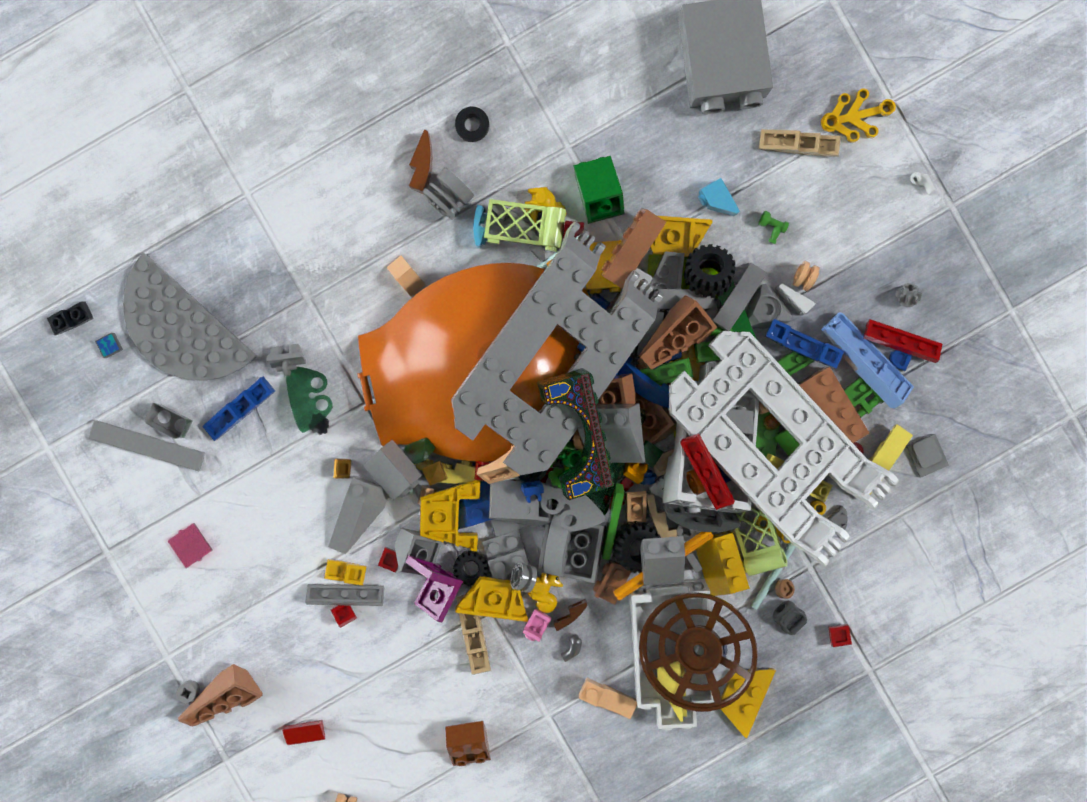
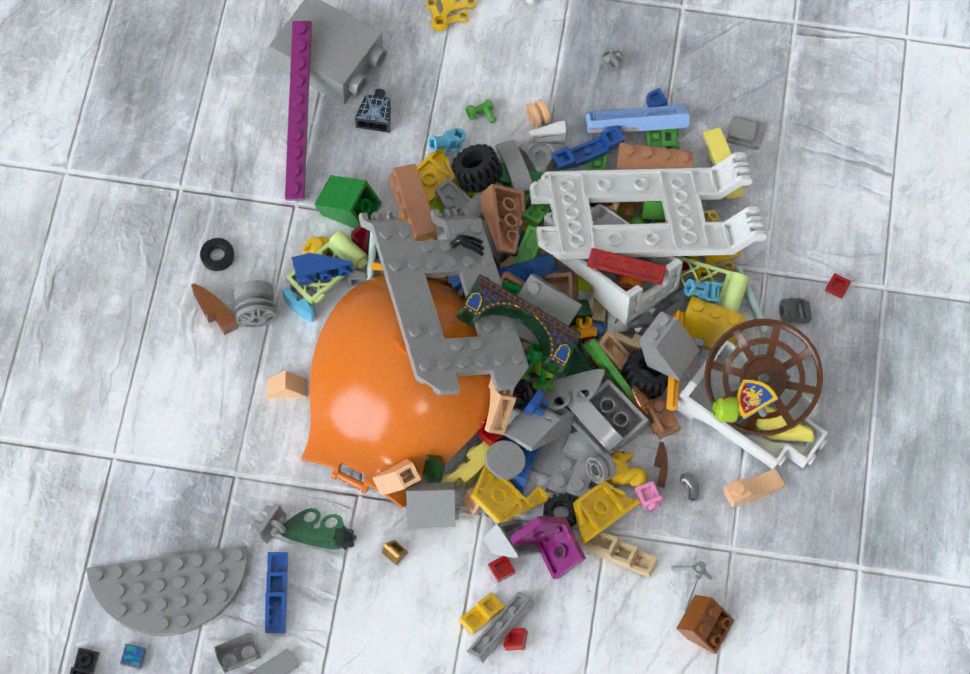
camera: 50 degrees left, 25 degrees down
light grey wedge [328,476,389,554] -> none
pearl gold slope [422,460,448,486] -> none
medium azure slope [698,178,740,216] -> none
yellow wing [721,668,776,738] -> none
tan slope [759,129,841,157] -> none
medium nougat tile [775,579,794,599] -> none
red plate [863,319,943,363] -> none
none -> magenta plate [285,21,312,201]
none -> blue slope [292,253,354,286]
none -> black torso [355,89,391,133]
none -> light nougat slope [372,459,421,495]
none -> medium azure connector [428,128,467,153]
none -> black piece [450,235,484,256]
none -> light grey tile [485,440,525,480]
none -> green slope [502,279,523,297]
none -> clear orange cylinder [630,386,650,412]
none -> light grey plant [671,561,712,611]
none -> medium azure connector [684,279,723,303]
none -> lime head [712,397,741,422]
none -> shield [737,380,778,419]

